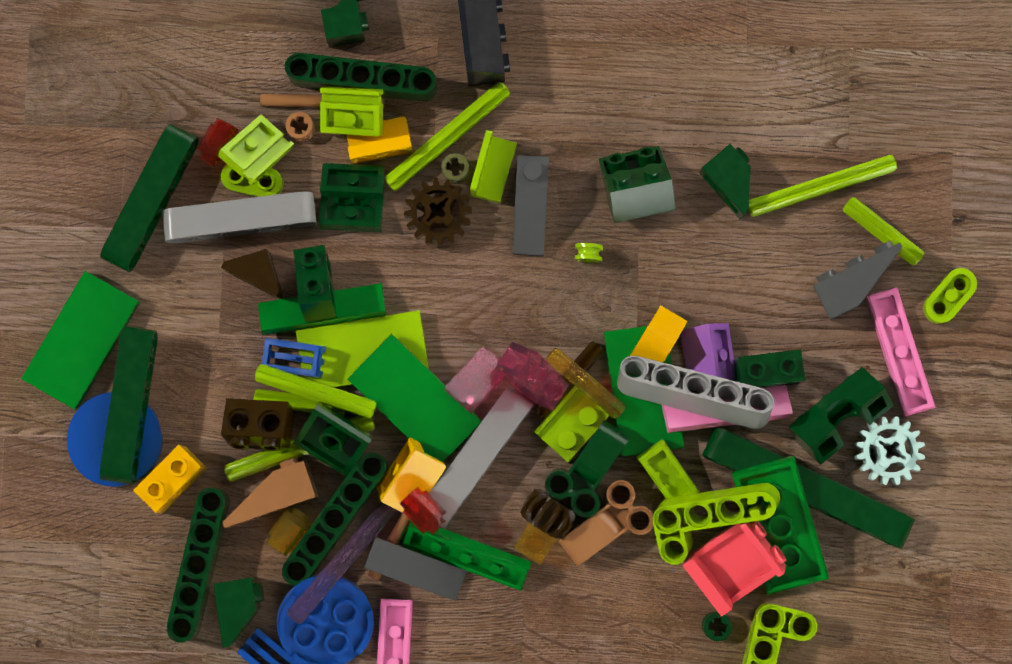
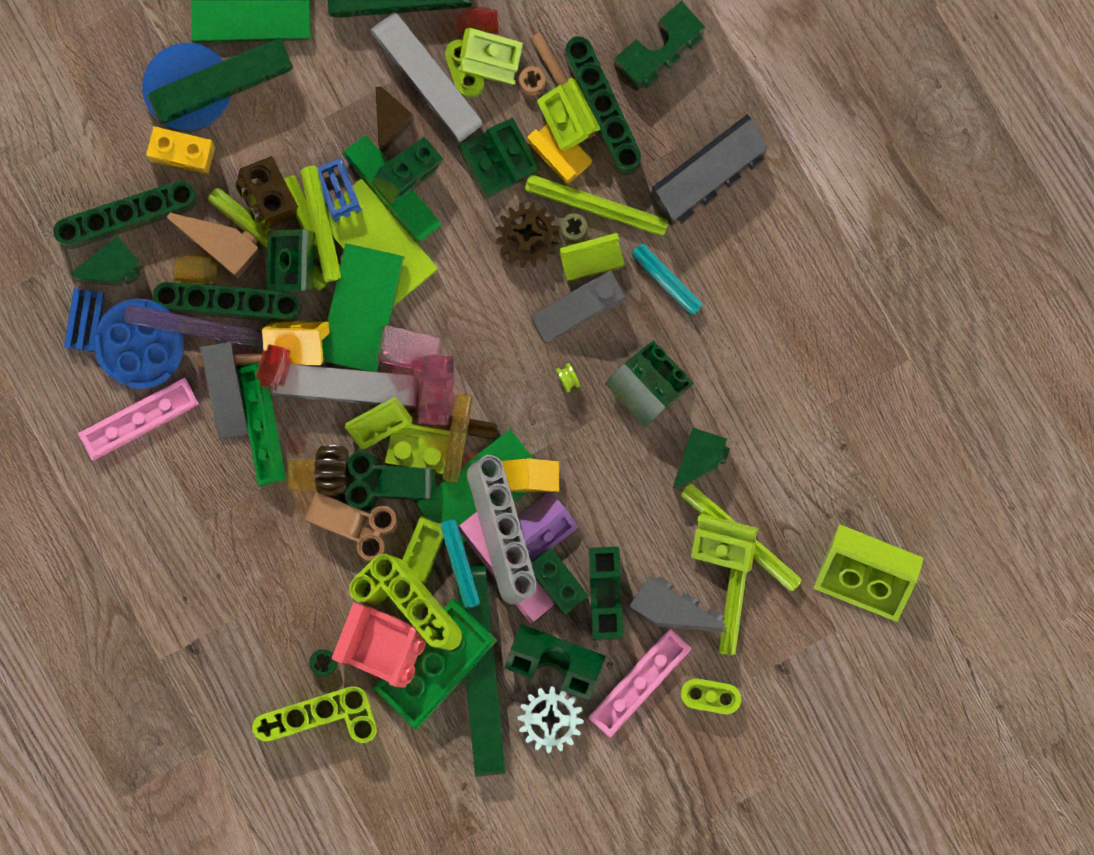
camera: 50 degrees right, 0 degrees up
none -> lime plate [345,396,413,450]
none -> teal axle [440,519,480,608]
none -> dark green arch [588,546,624,641]
none -> teal axle [632,244,702,315]
none -> lime plate [691,514,759,573]
none -> lime slope [813,524,924,622]

